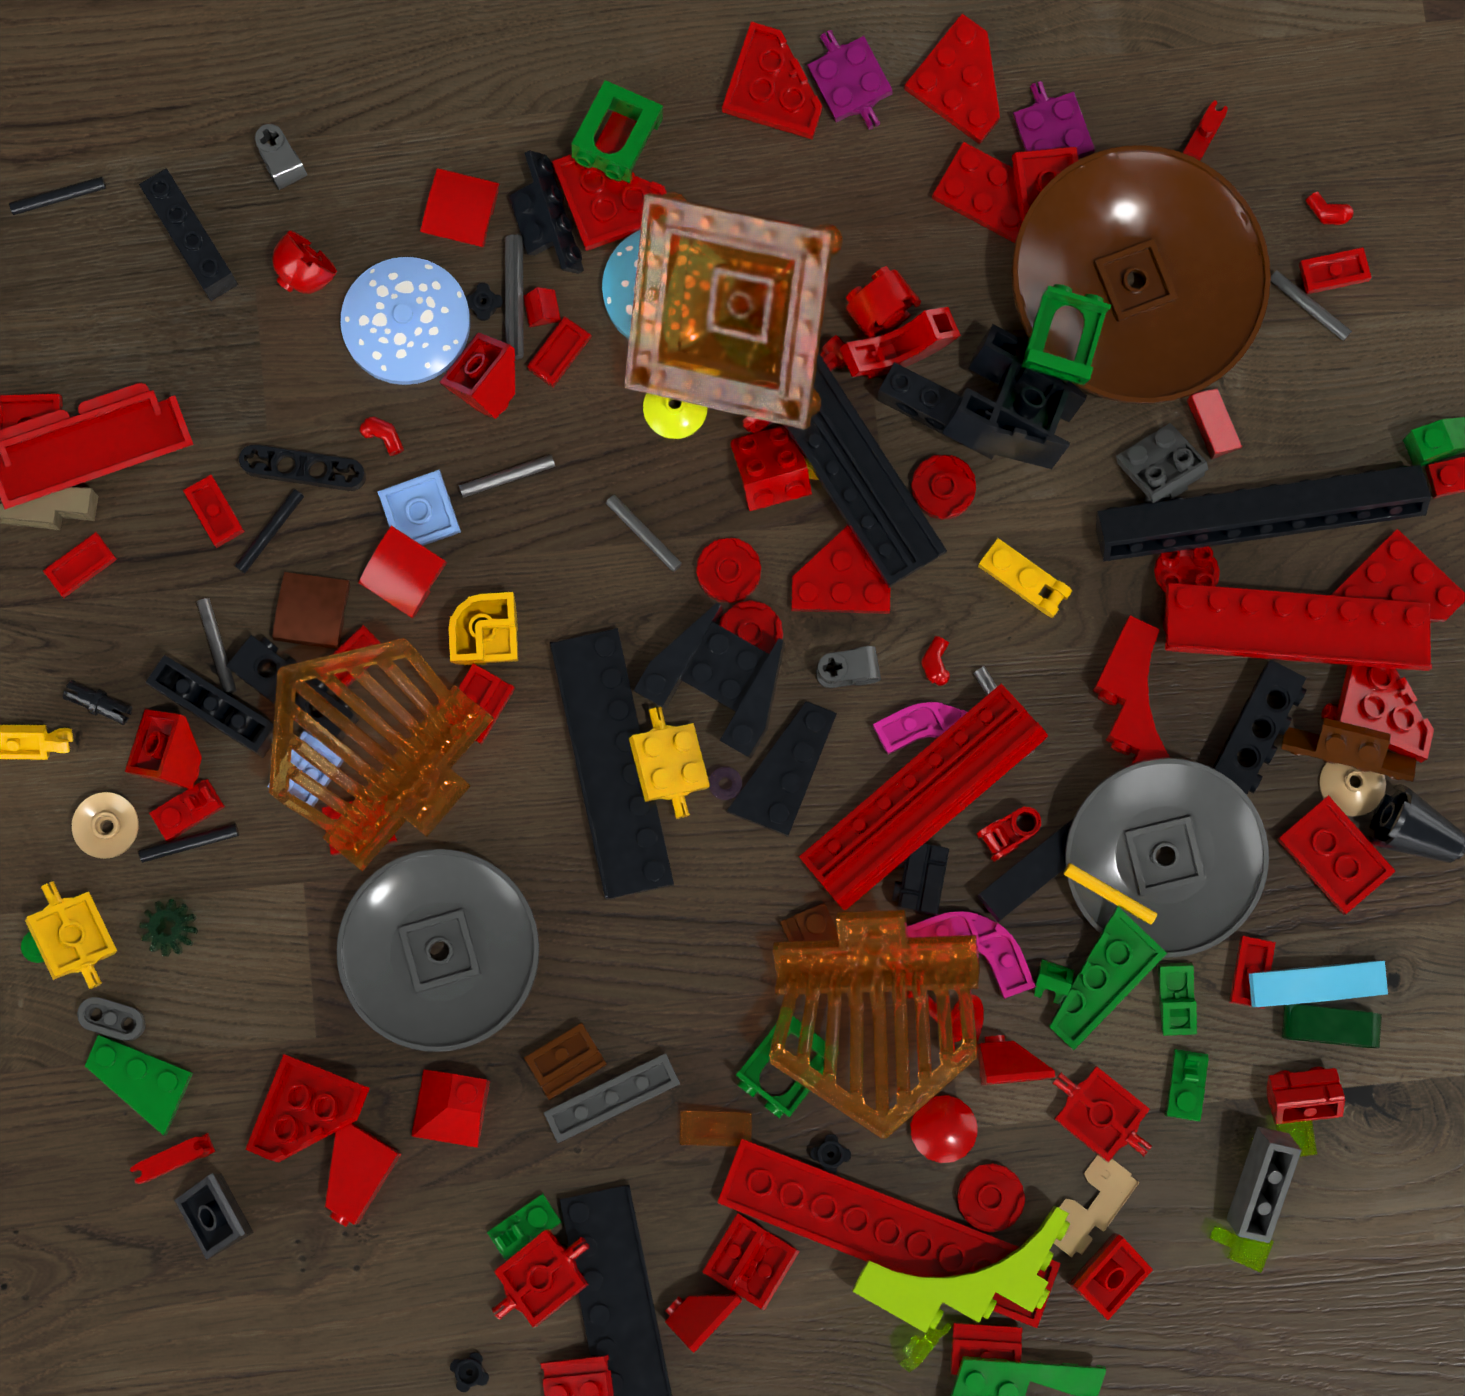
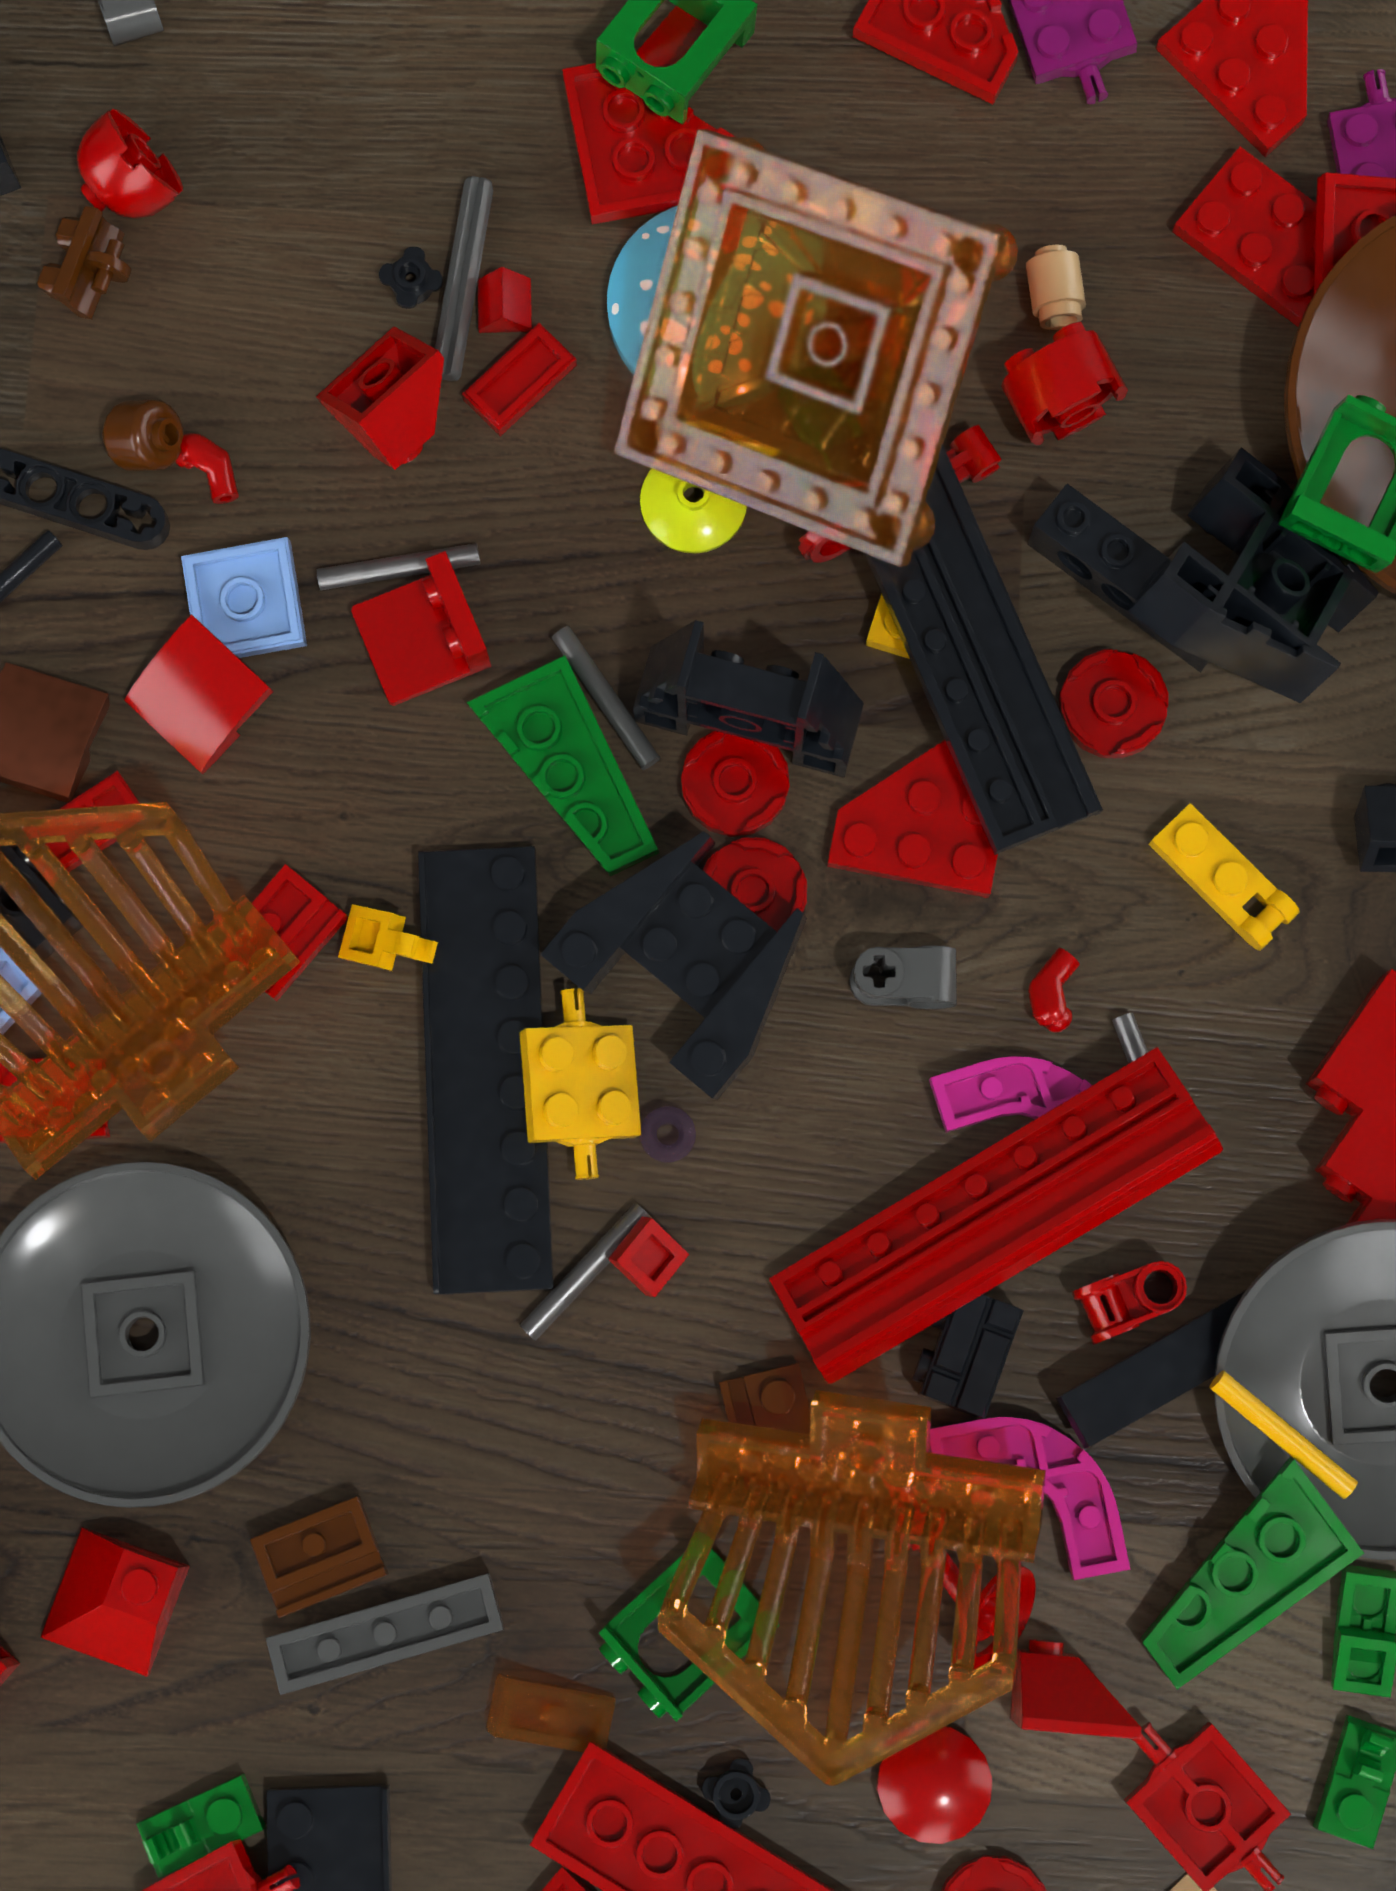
camera: 10 degrees right, 0 degrees up
light blue dish [340,257,471,385] -> none
red slope [420,168,500,247] -> none
yellow brick [449,592,518,665] -> none
black bracket [509,150,584,274] -> none
black wing [727,701,837,837] -> none
red bracket [730,425,812,511] -> none
red arch [840,307,961,378] -> none
green tile [1034,959,1074,1005] -> none
none -> reddish brown hips [37,206,132,320]
none -> reddish brown head [102,400,184,471]
none -> yellow plate [338,904,438,971]
none -> red bracket [351,551,492,706]
none -> green wing [467,656,660,877]
none -> flat silver bar [519,1202,652,1341]
none -> red plate [608,1216,690,1298]
none -> black wedge [633,620,864,778]
none -> tan brick [1026,244,1086,330]

